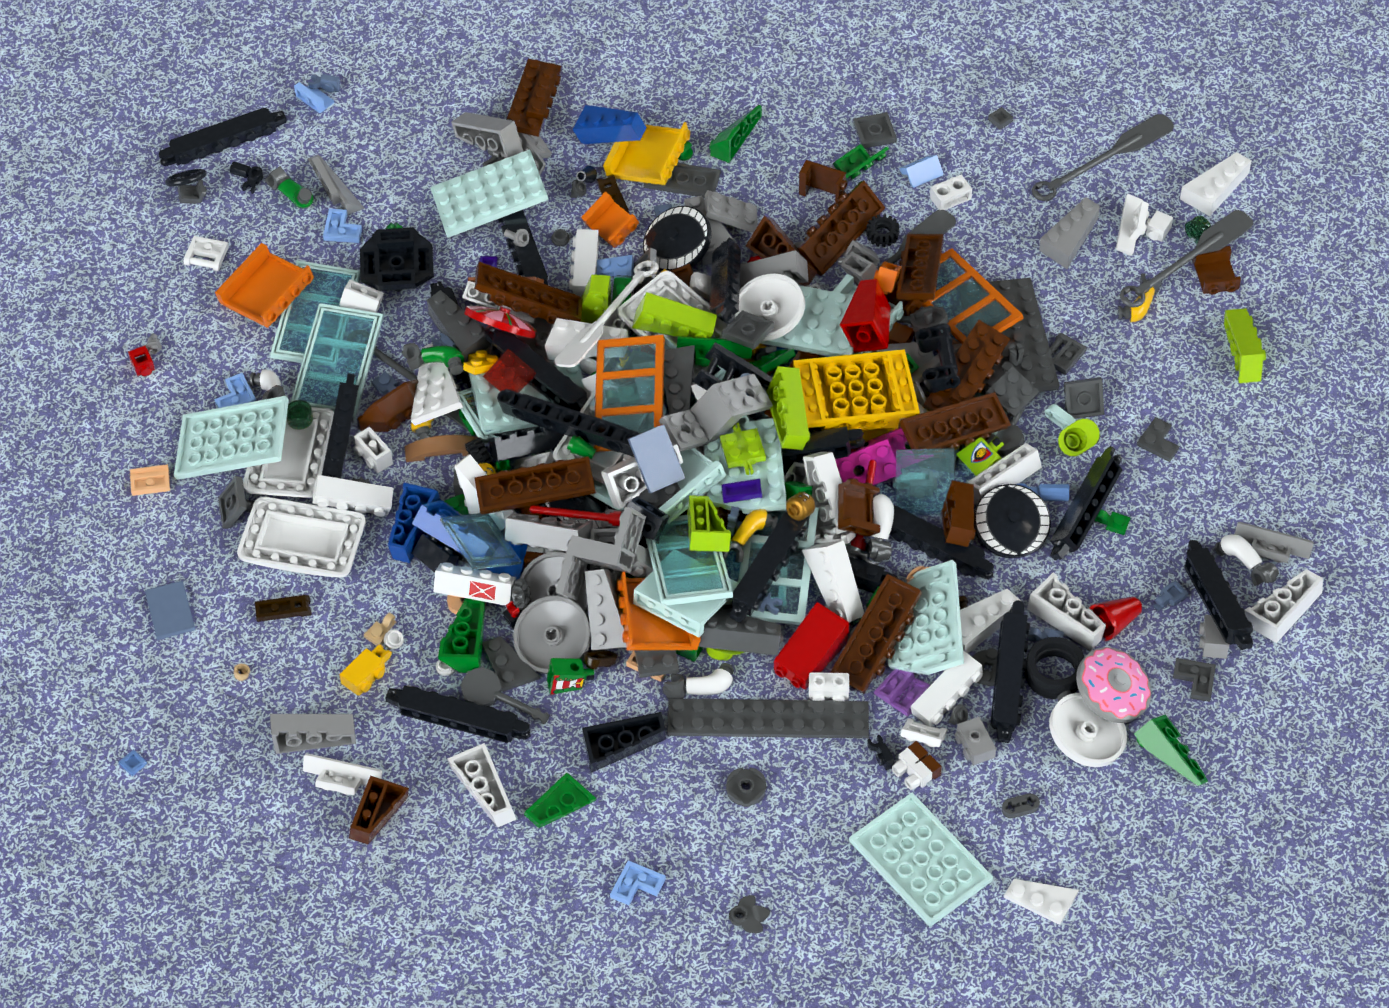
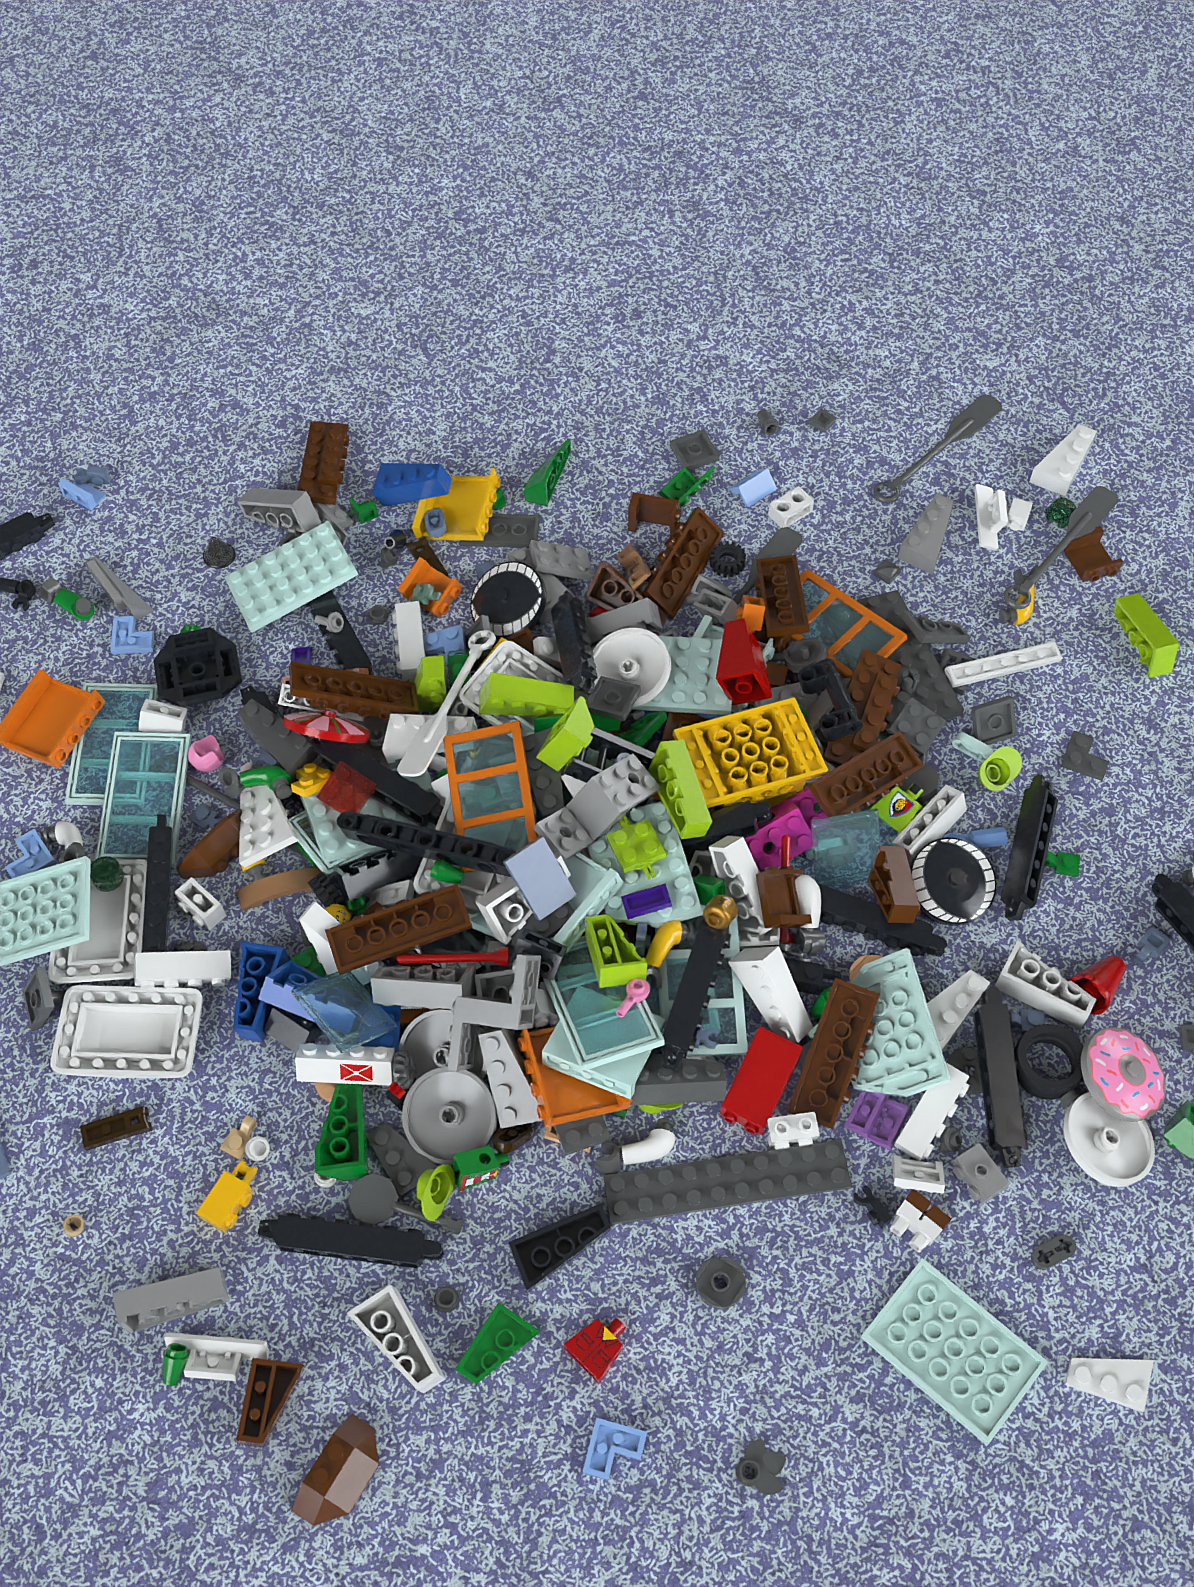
camera: 10 degrees left, 5 degrees up
none -> green cone [163,1343,189,1386]
none -> bright pink hair [188,735,224,772]
none -> clear smoke hat [203,537,236,569]
none -> reddish brown wedge [291,1414,380,1526]
none -> green panel [349,497,378,524]
none -> sand green plate [410,583,441,605]
none -> lime piece [416,1164,455,1221]
none -> sand blue plate [424,508,447,538]
none -> dark grey plate [434,1286,459,1313]
none -> lime slope [536,696,594,771]
none -> red torso [564,1317,626,1384]
none -> medium nougat slope [616,543,651,590]
none -> bright pink plate [616,979,650,1018]
none -> dark grey cone [757,409,779,436]
none -> dark grey tile [873,559,901,585]
none -> dark grey wing [901,611,971,644]
none -> white tile [944,641,1063,688]

